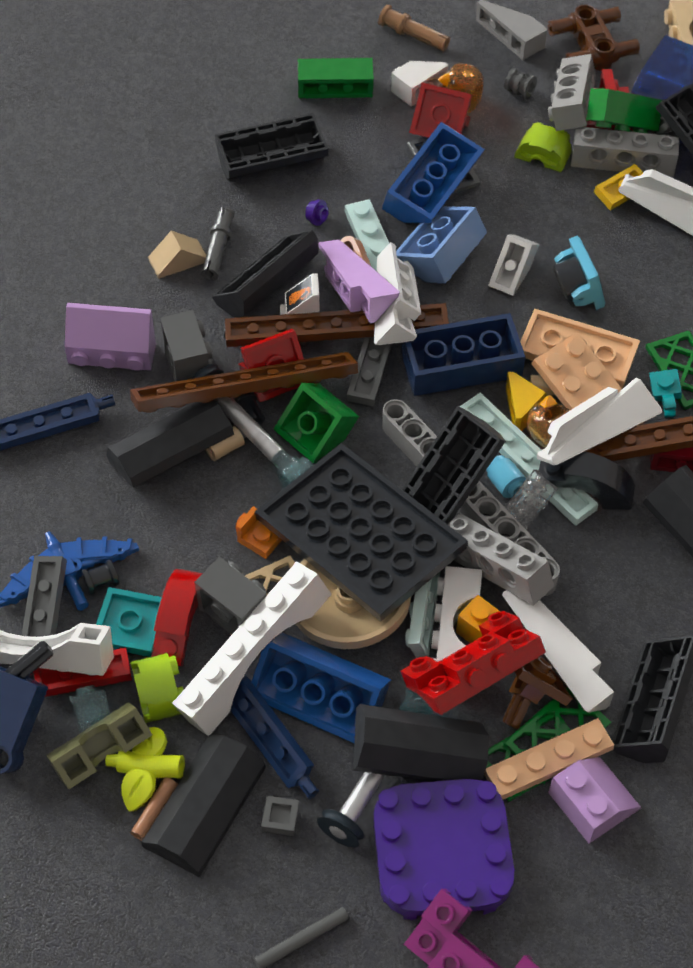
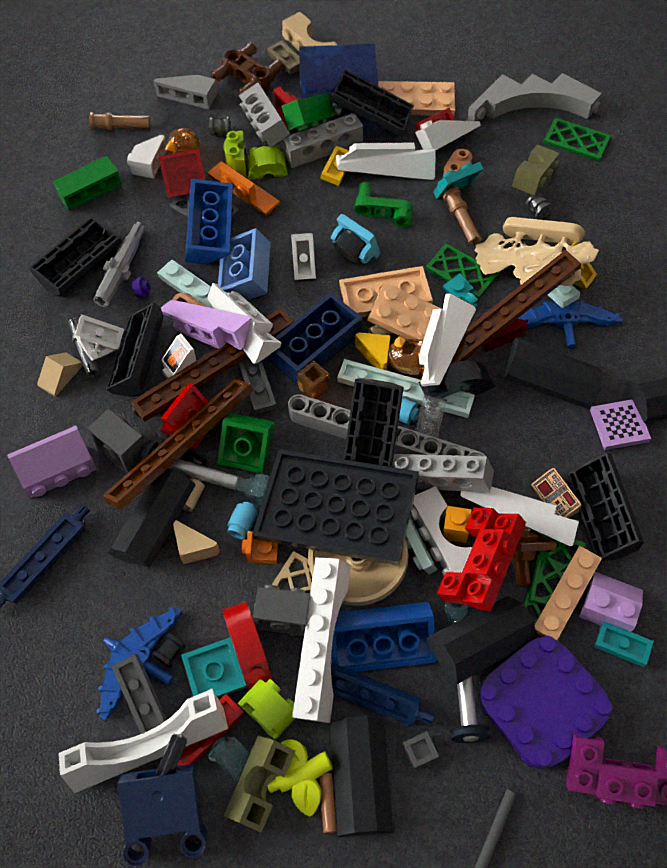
camera: 30 degrees left, 5 degrees up
none -> white slope [75,314,124,361]
none -> light grey piece [94,222,145,307]
none -> tan slope [173,520,220,564]
none -> orange bracket [207,161,280,215]
none -> lime cylinder [223,130,246,177]
none -> medium azure brick [227,502,259,540]
none -> dark tan plate [267,40,304,75]
none -> clear orange brick [297,360,330,399]
none -> green beam [354,182,413,228]
none -> slope [531,468,581,518]
none -> teal plate [594,621,654,667]

